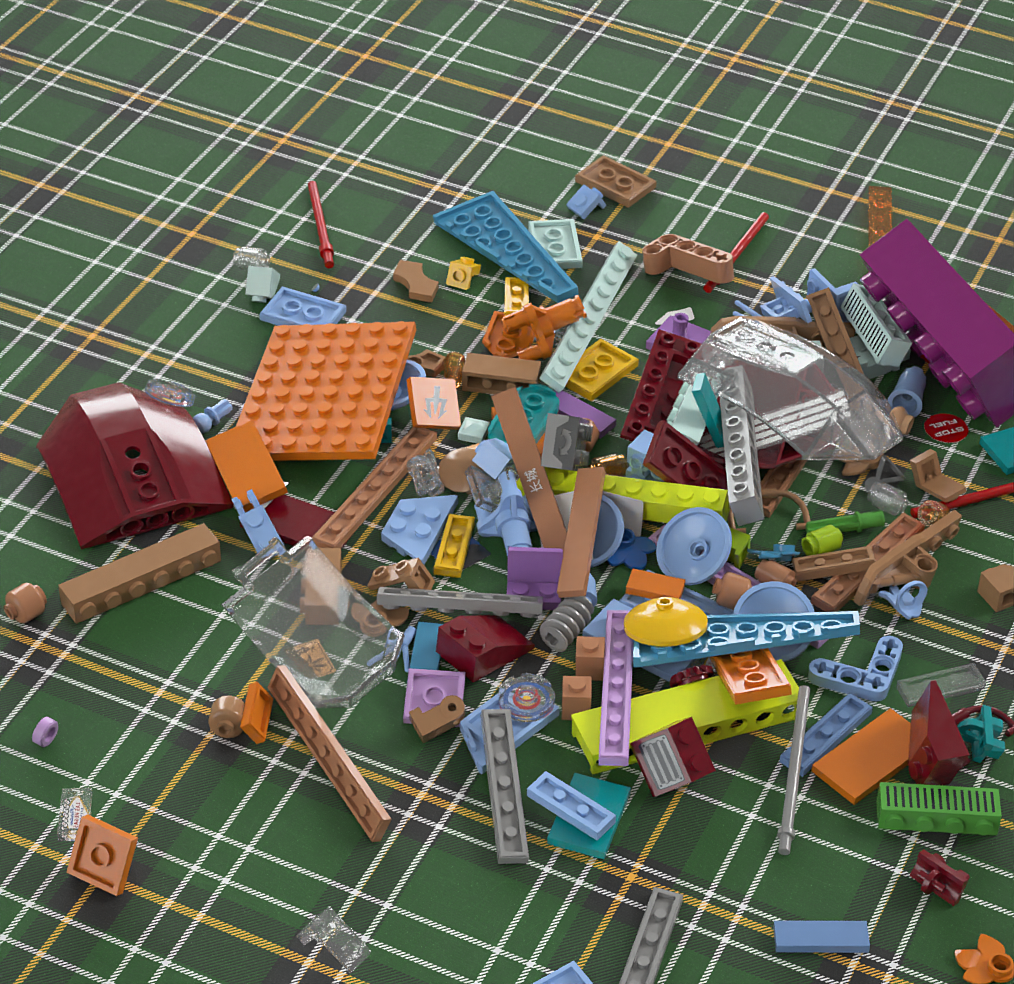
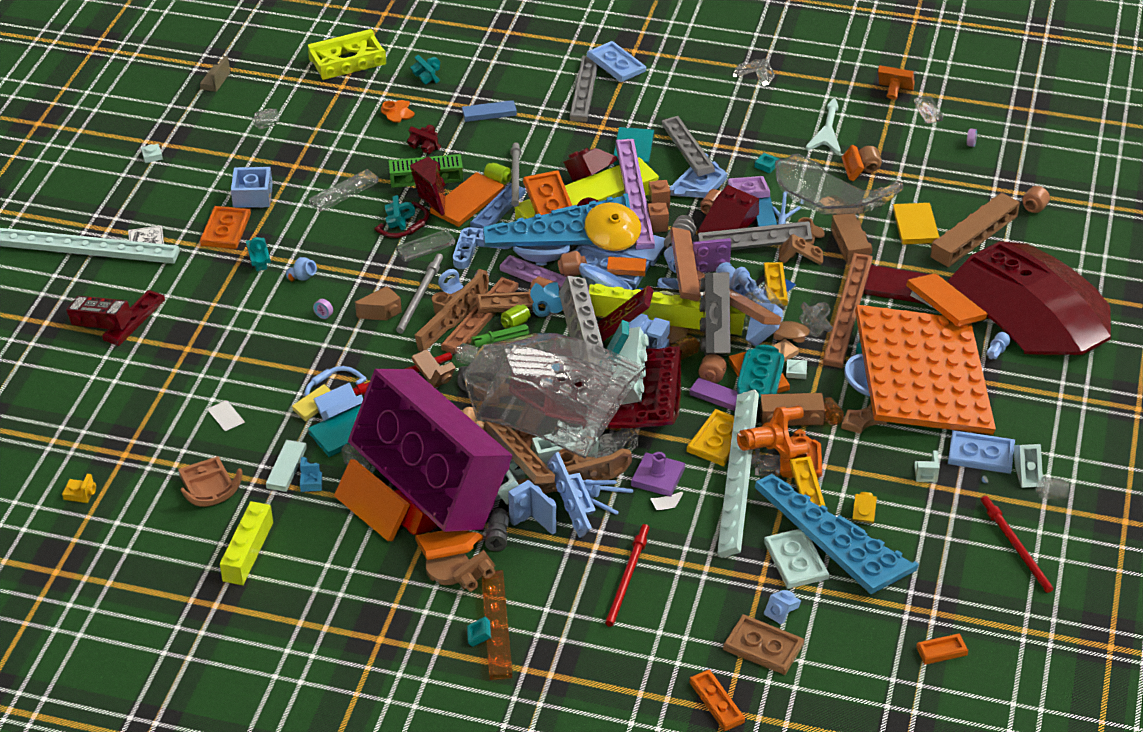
camera: 170 degrees right, 0 degrees up
clear tile [145,379,196,407] -> none
light blue hinge [231,489,286,563] -> none
nougat tile [267,665,391,842] -> none
light blue wing [381,495,458,565] -> none
medium nougat tile [393,260,439,302] -> none
tile [407,377,461,430] -> none
medium nougat leg [409,695,465,743] -> none
clear tile [498,673,555,722] -> none
light blue plate [527,771,616,840] -> none
nougat beam [642,234,734,284] -> none
clear orange brick [918,500,950,527] -> none
none -> light grey bar [396,254,443,334]
none -> teal tile [467,617,491,647]
none -> lime brick [484,163,512,185]
none -> orange tile [689,669,745,732]
none -> nougat brick [700,189,721,215]
none -> teal tile [754,153,779,173]
none -> light aqua piece [806,98,841,155]
none -> yellow tile [893,203,940,244]
none -> light aqua panel [914,450,940,482]
none -> orange tile [916,633,968,665]

